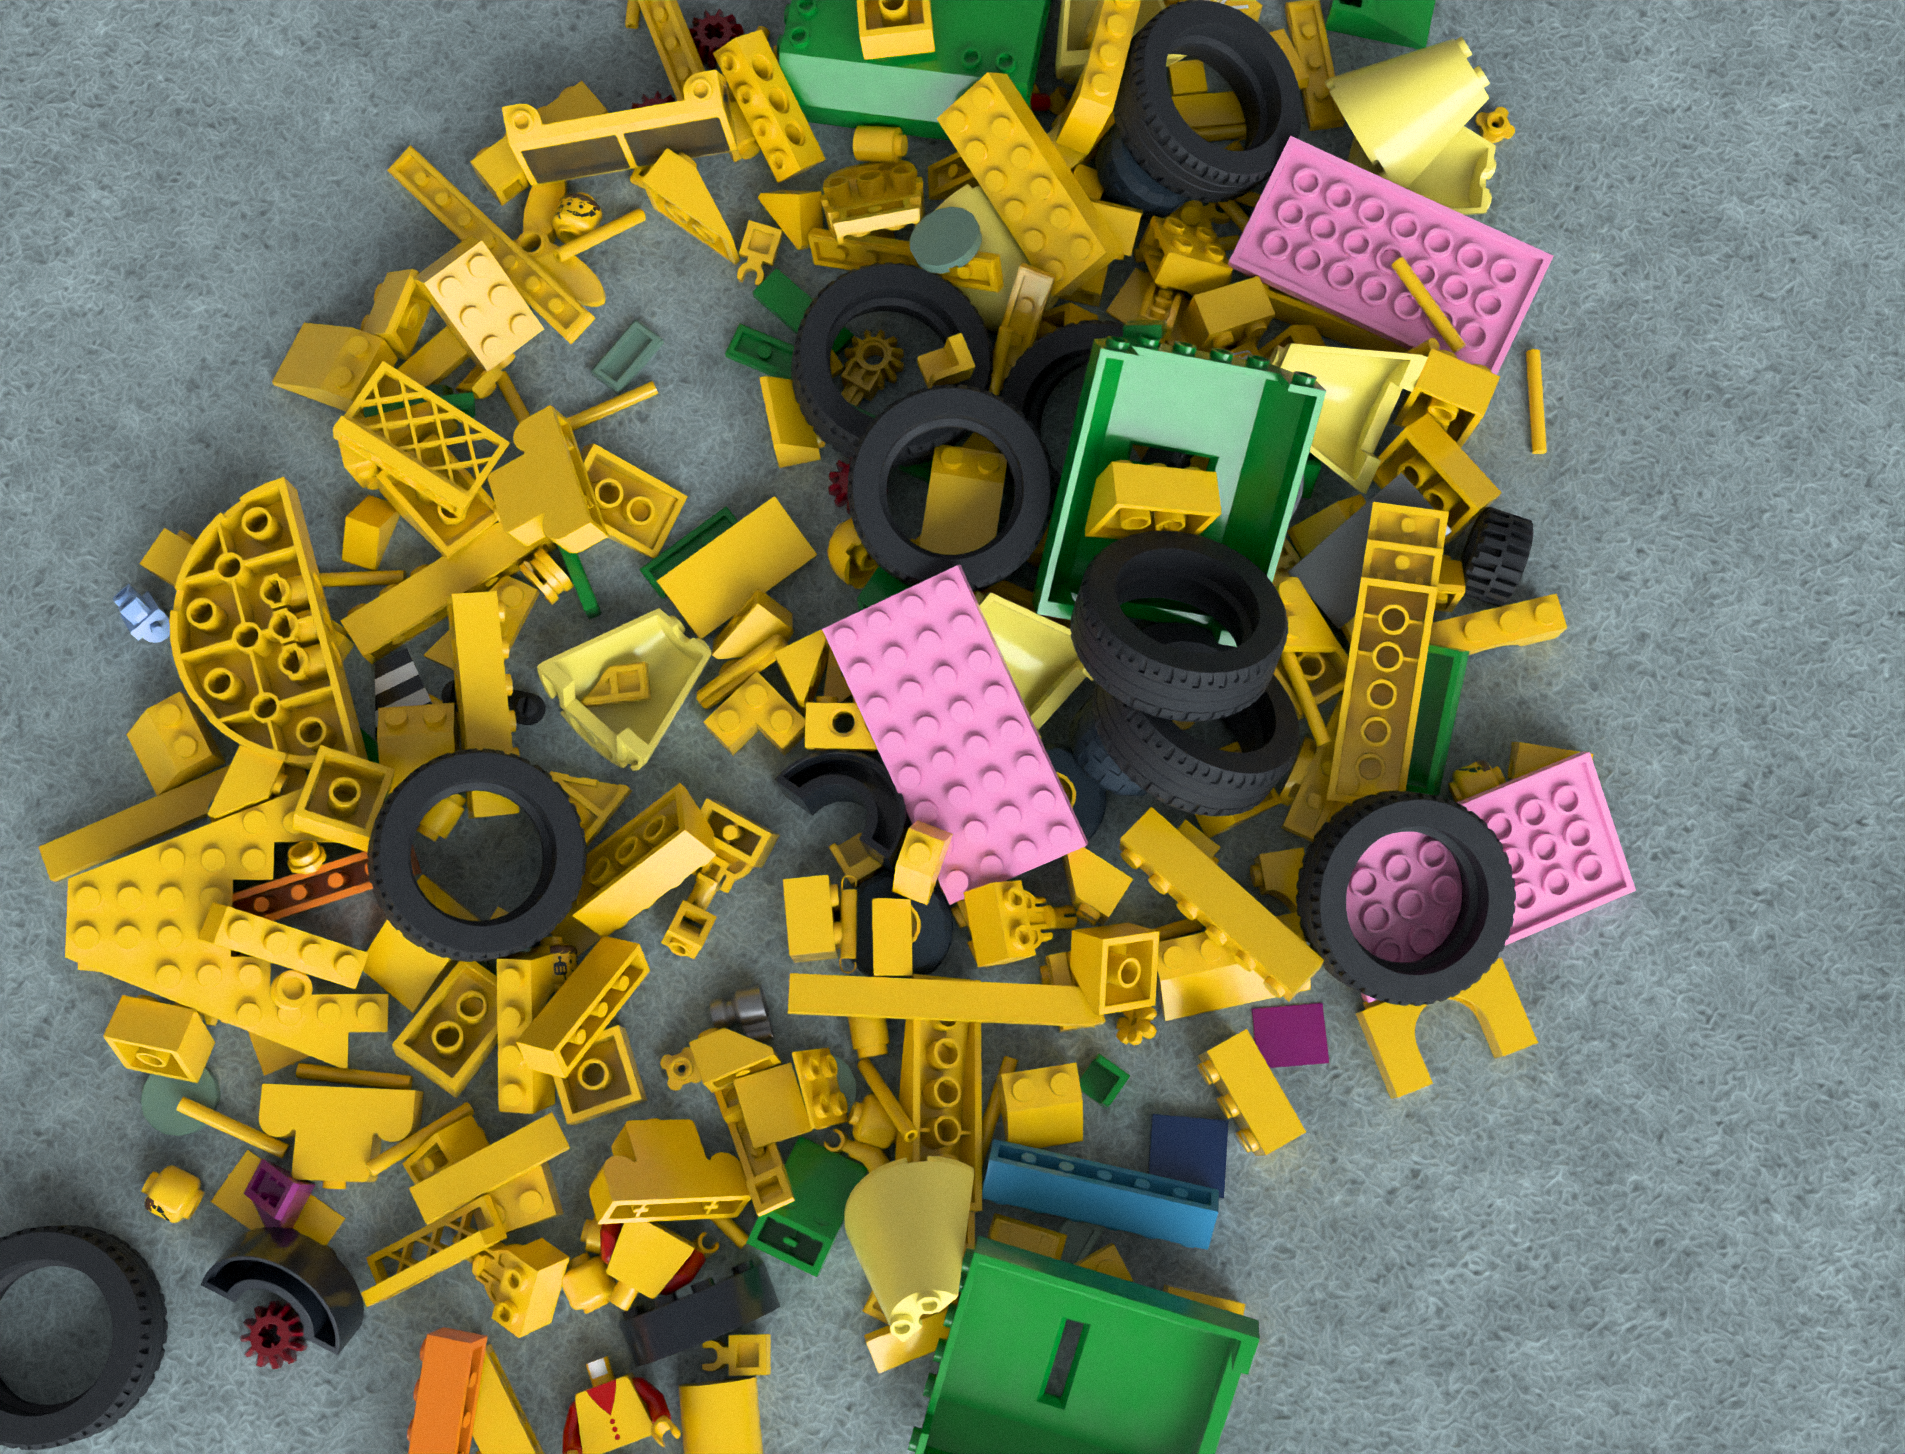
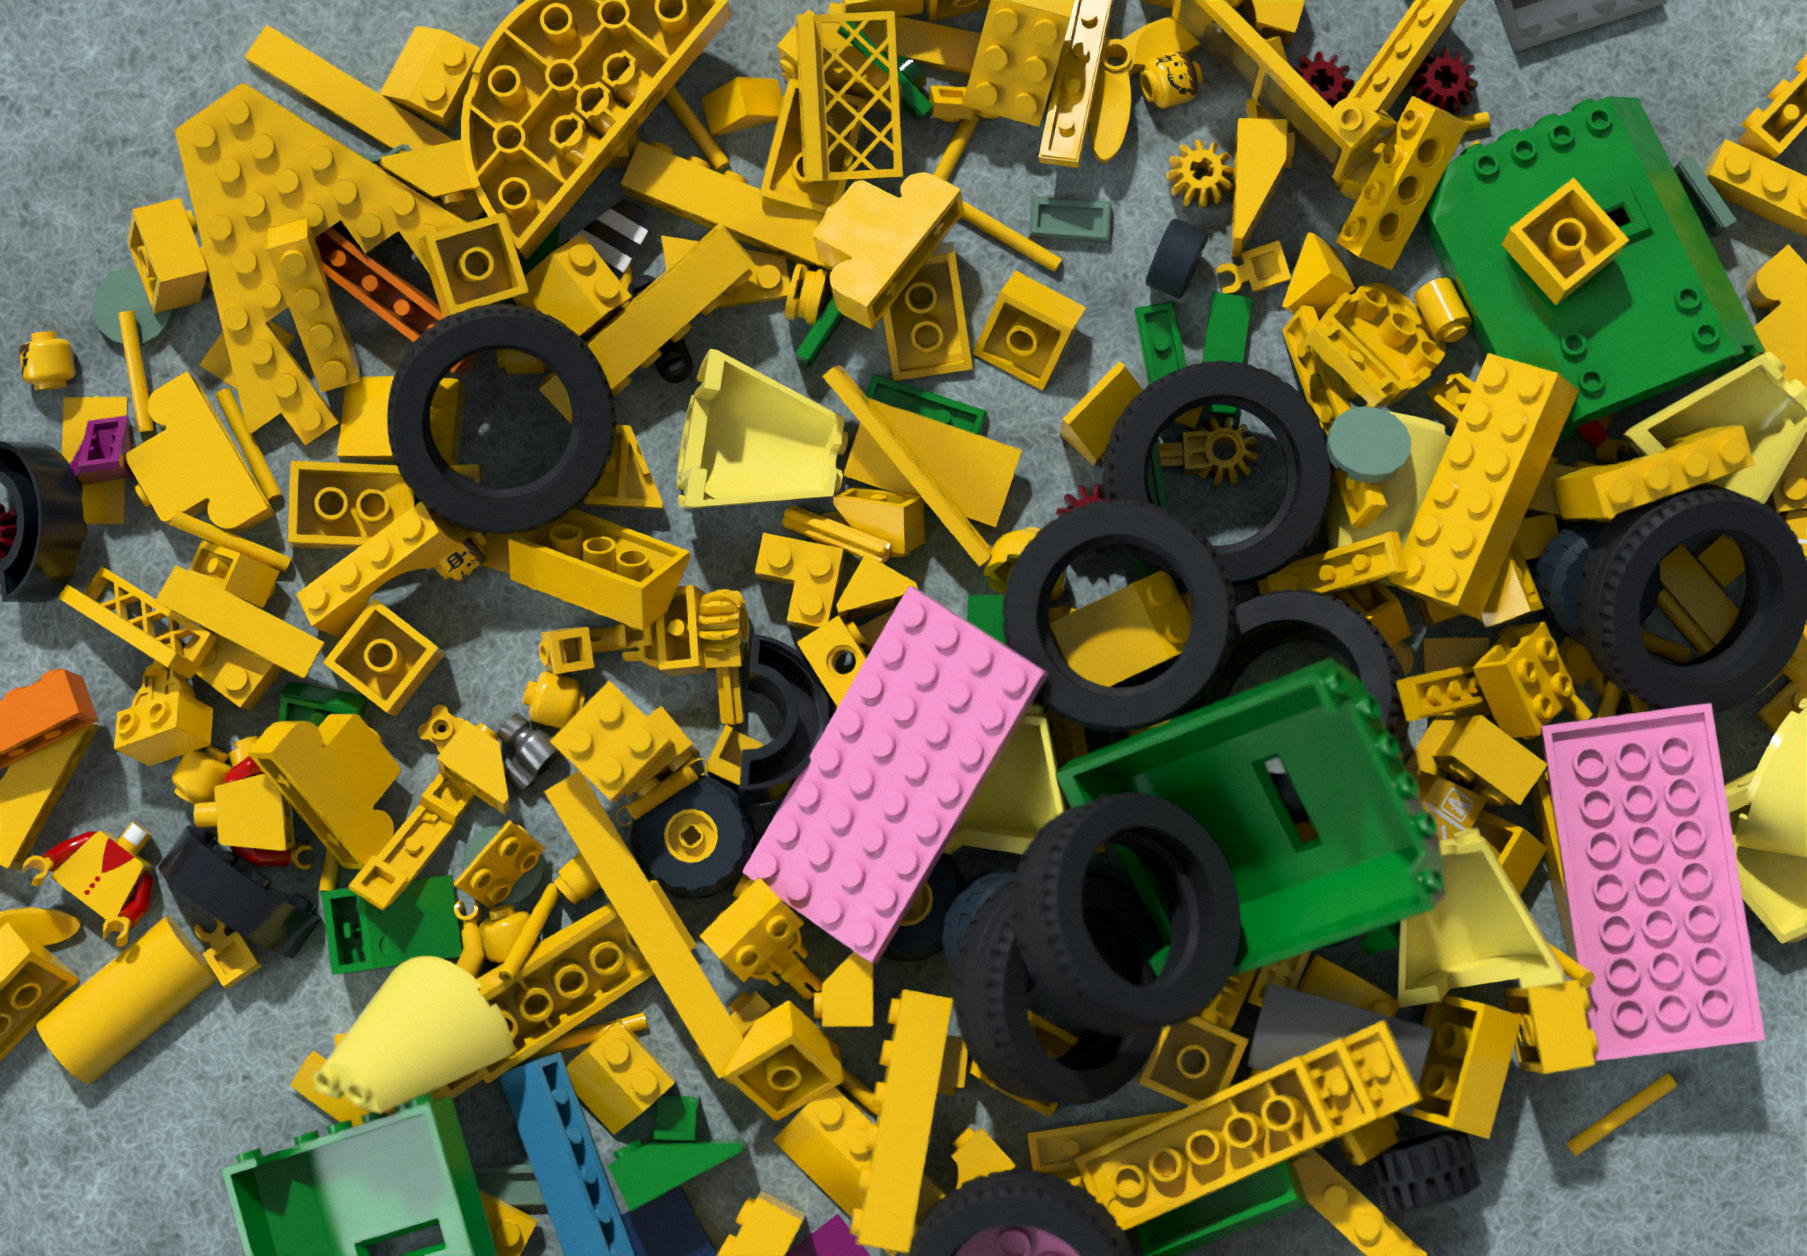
camera: 60 degrees right, 5 degrees up
yellow tile [270,970,313,1010] -> none
yellow plate [287,840,327,874] -> none
yellow brick [516,936,650,1078] -> none
yellow piece [553,208,646,263] -> none
yellow tile [581,662,651,708] -> none
yellow window [732,1062,813,1150] -> none
yellow slope [872,898,913,977] -> none
yellow slope [892,820,953,905] -> none
yellow panel [917,333,976,389] -> none
yellow tile [987,1213,1068,1260] -> none
yellow bar [989,326,1013,395] -> none
yellow slope [1085,460,1222,539] -> none
yellow plant [1116,1006,1157,1046] -> none
green tile [1123,320,1167,340] -> none
yellow wing [1272,576,1340,653] -> none
yellow tile [1279,736,1317,806] -> none
yellow bar [1280,651,1332,747] -> none
yellow bar [1391,257,1466,353] -> none
none -> green slope [278,682,367,727]
none -> yellow head [522,671,585,729]
none -> yellow brick [550,681,674,803]
none -> green slope [607,1139,748,1211]
none -> yellow gear [698,589,750,725]
none -> yellow tile [823,365,991,567]
none -> yellow slope [972,270,1087,391]
none -> black wheel [1145,218,1209,299]
none -> yellow gear [1166,139,1235,210]

